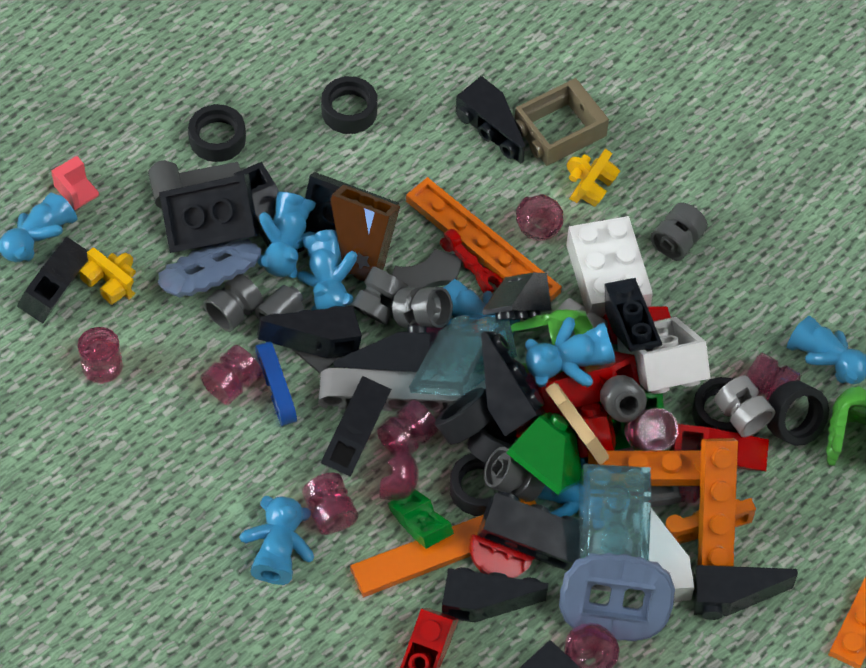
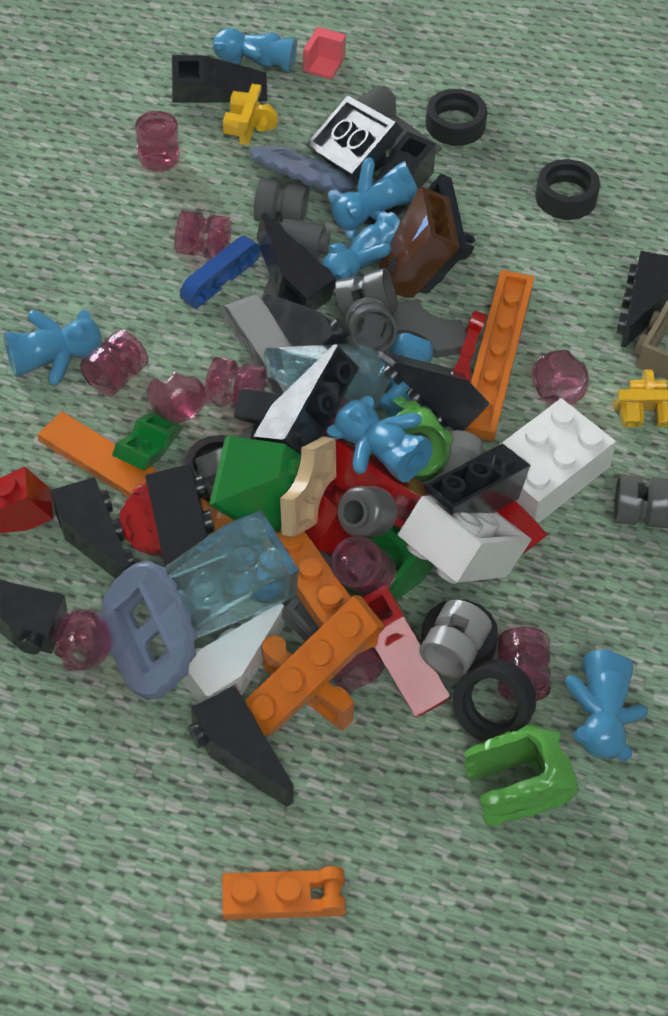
camera: 60 degrees right, 5 degrees down
black slope [321,376,392,478] -> none

